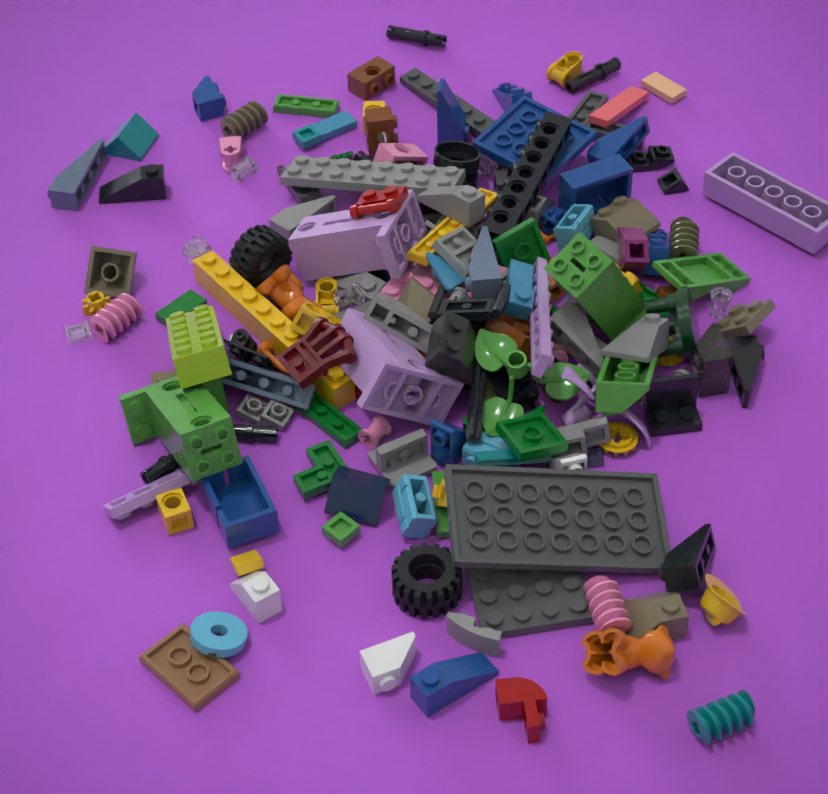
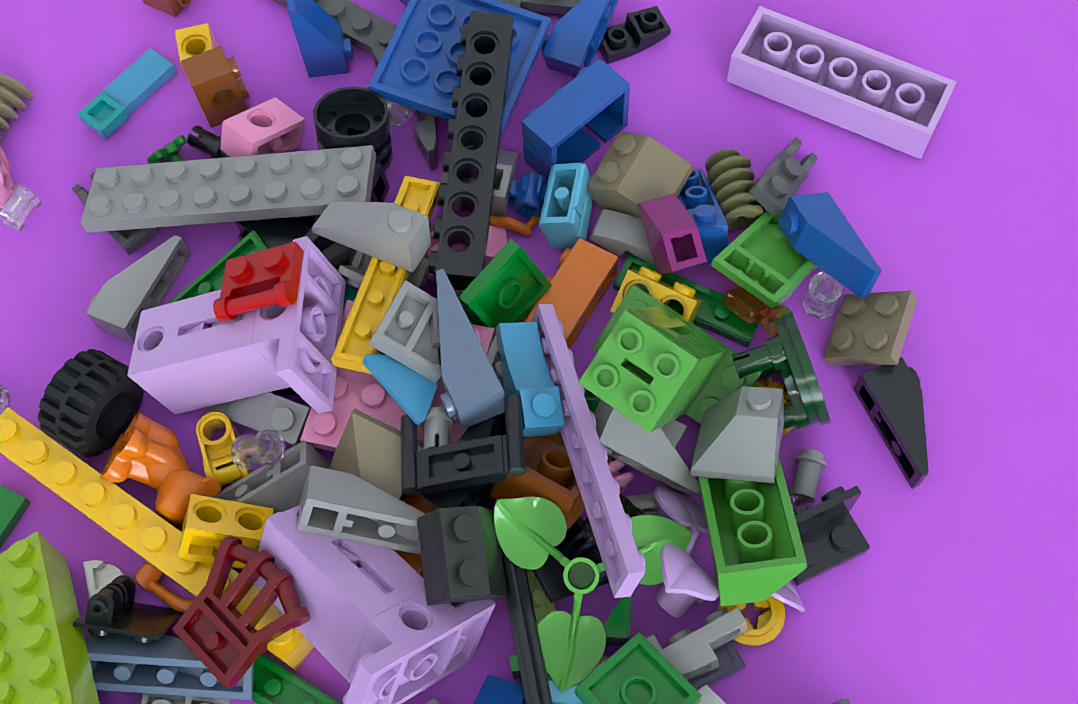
camera: 15 degrees left, 20 degrees up
bright green tile [273,94,340,118] -> none
black slope [657,168,689,195] -> none
clear smoke slope [691,323,734,398] -> none
none -> dark grey hinge [748,137,818,217]
none -> blue slope [778,192,882,298]

